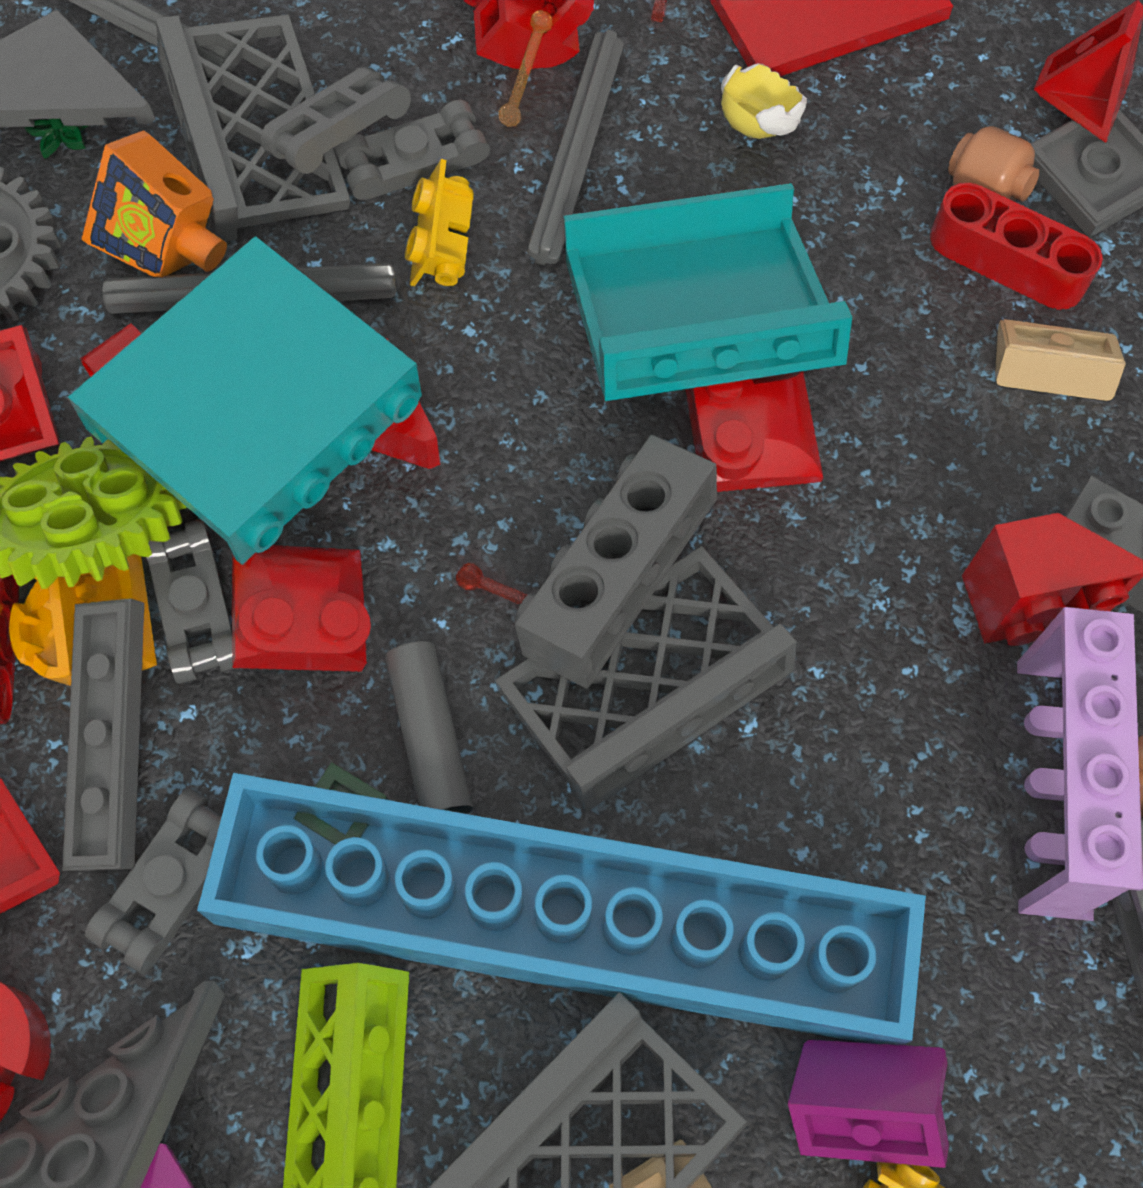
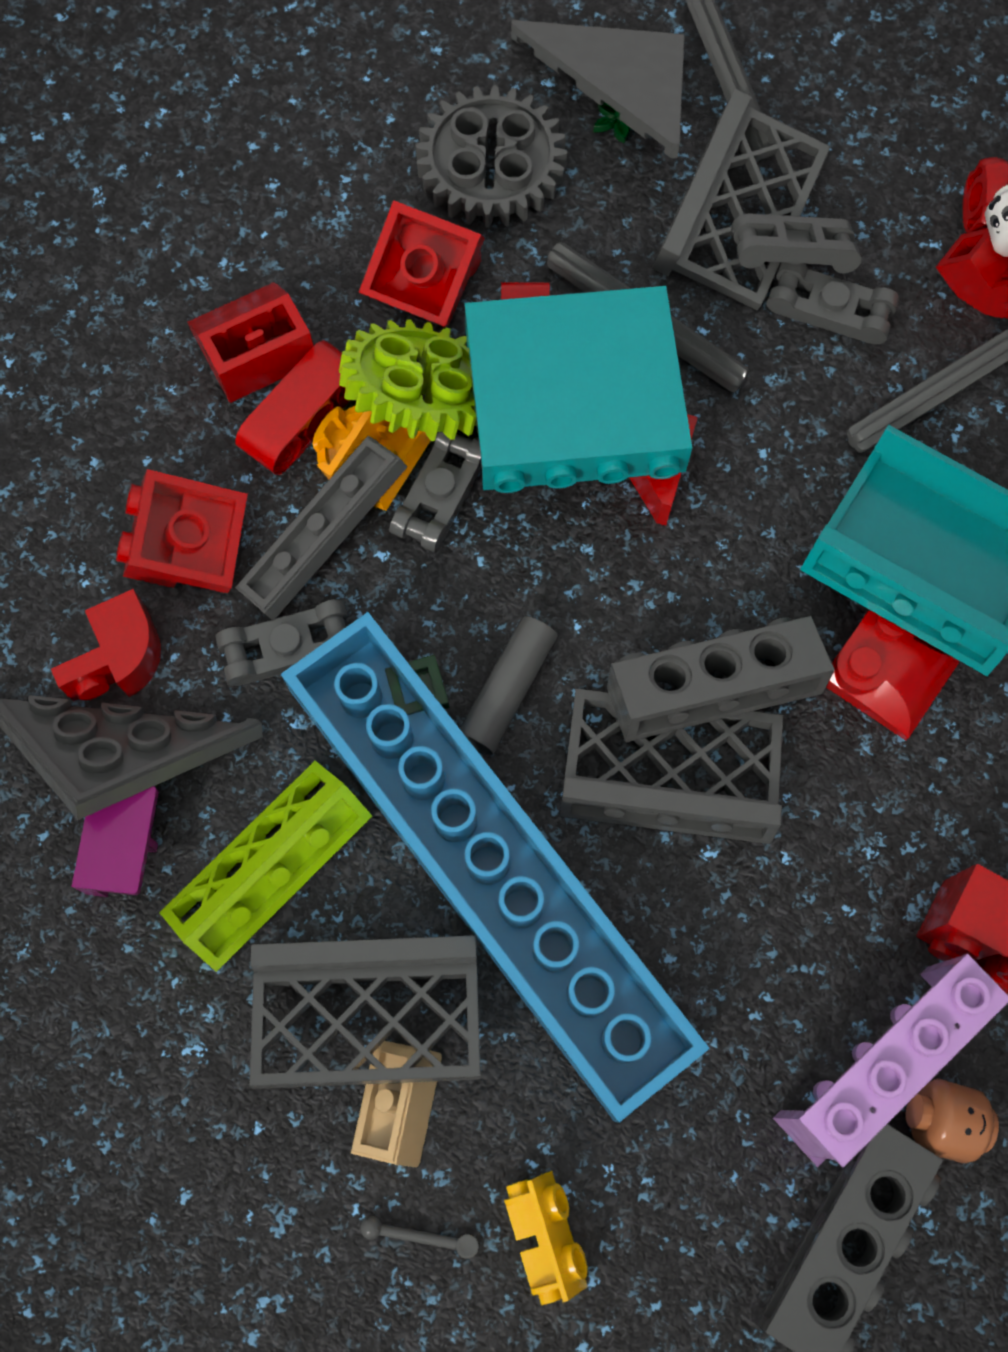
camera: 45 degrees right, 5 degrees up
orange torso [81,130,227,278] -> none
red slope [232,545,371,672] -> none
yellow hinge [405,159,474,287] -> none
clear red hinge [456,563,574,608] -> none
clear orange hinge [498,10,552,127] -> none
magenta panel [788,1040,949,1168] -> none

